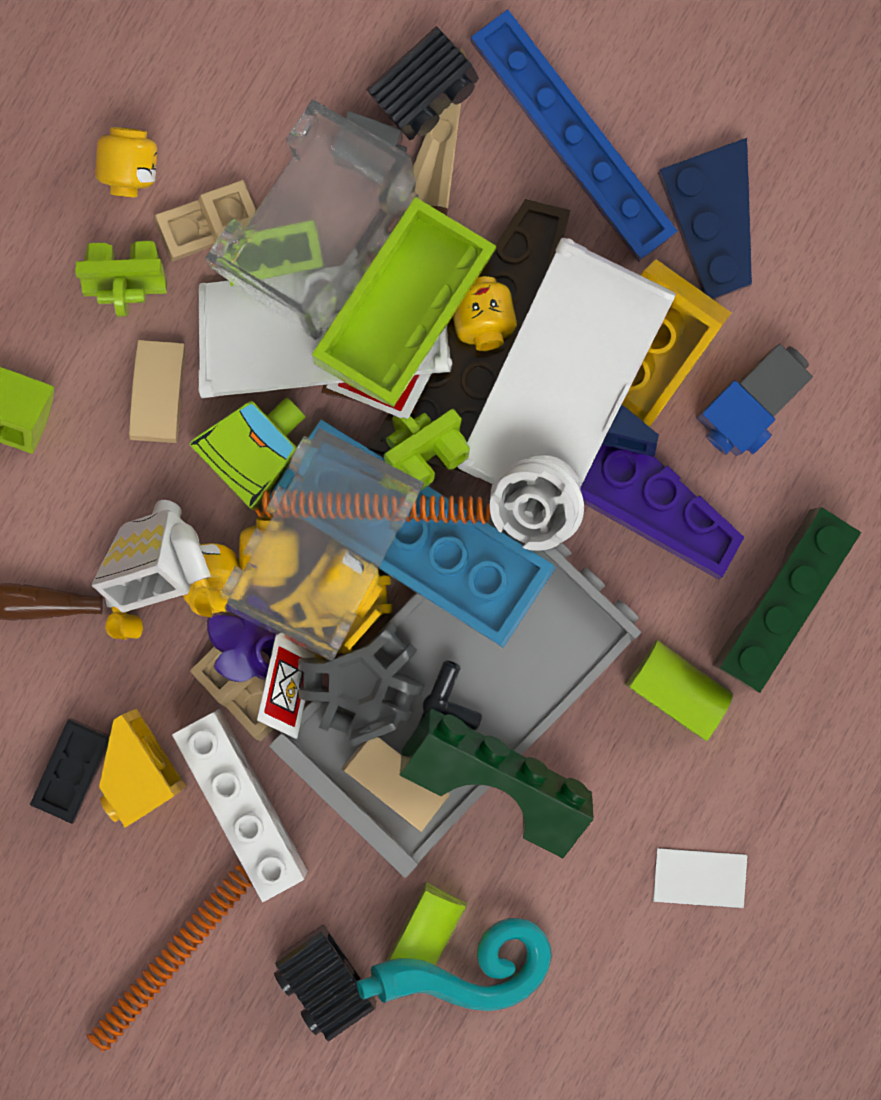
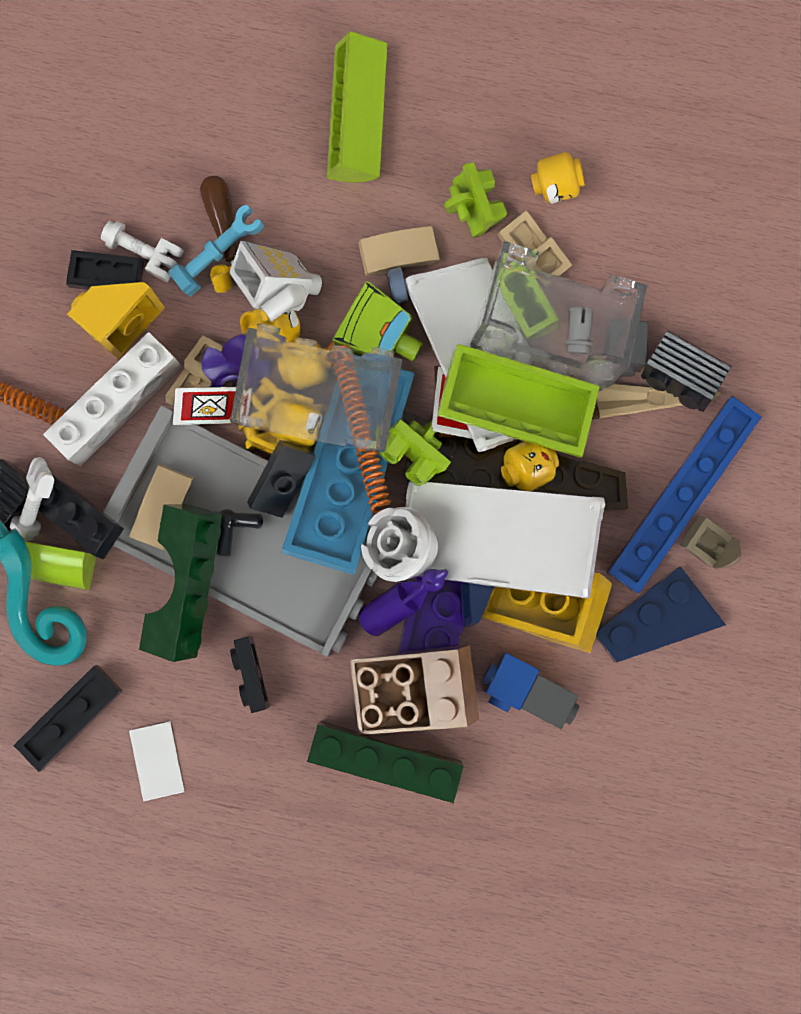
camera: 80 degrees right, 5 degrees down
dark grey piece [298,623,424,747] -> none
lime brick [625,639,733,742] -> none
none -> white hinge [10,457,54,541]
none -> black plate [13,665,123,772]
none -> black plate [39,475,124,560]
none -> white hinge [101,221,184,282]
none -> medium azure piece [168,205,264,297]
none -> black plate [230,636,270,713]
none -> black plate [247,440,316,518]
none -> medium nougat slope [350,645,479,735]
none -> dark purple wheel [359,569,449,636]
none -> sand blue tile [387,267,408,304]
none -> light grey pin [564,307,594,354]
none -> dark tan plate [680,515,741,569]

